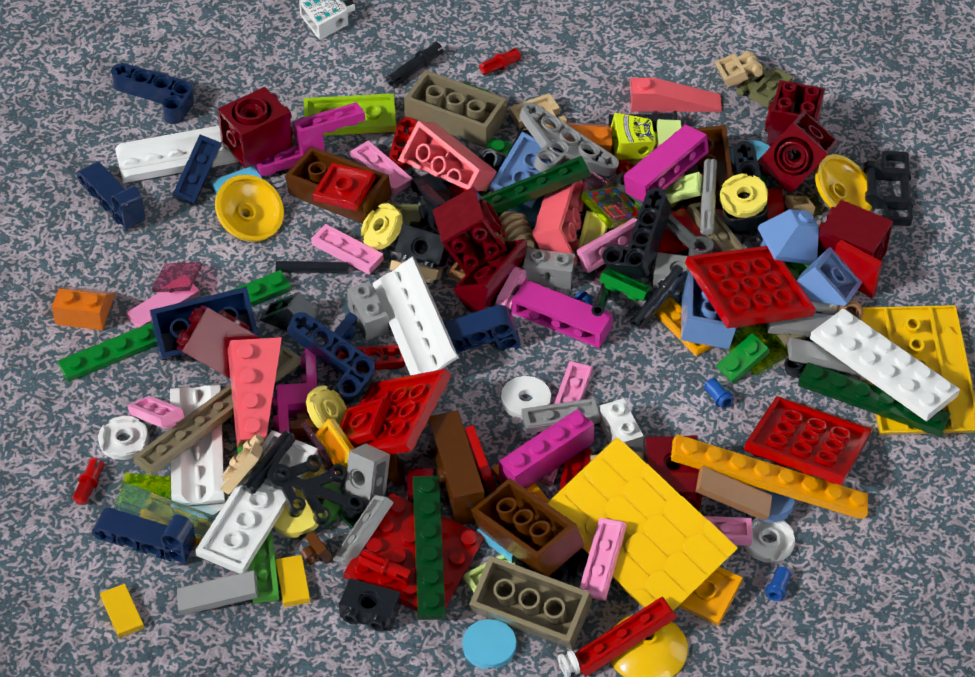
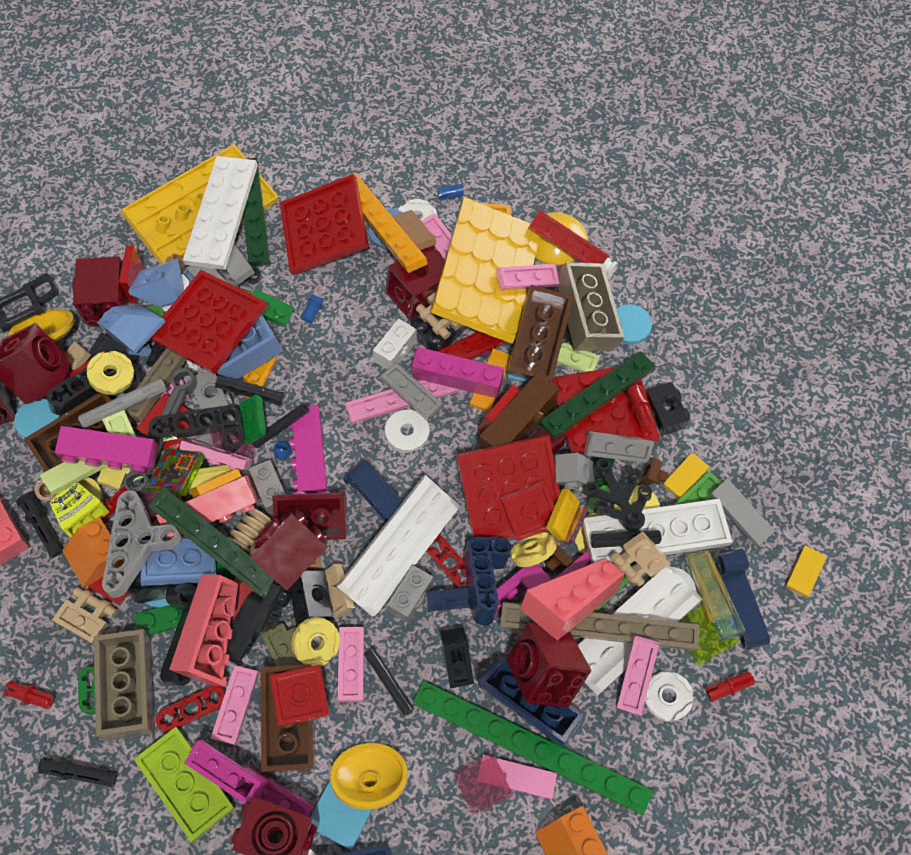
camera: 125 degrees left, 15 degrees up
none -> light orange tile [190,469,242,498]

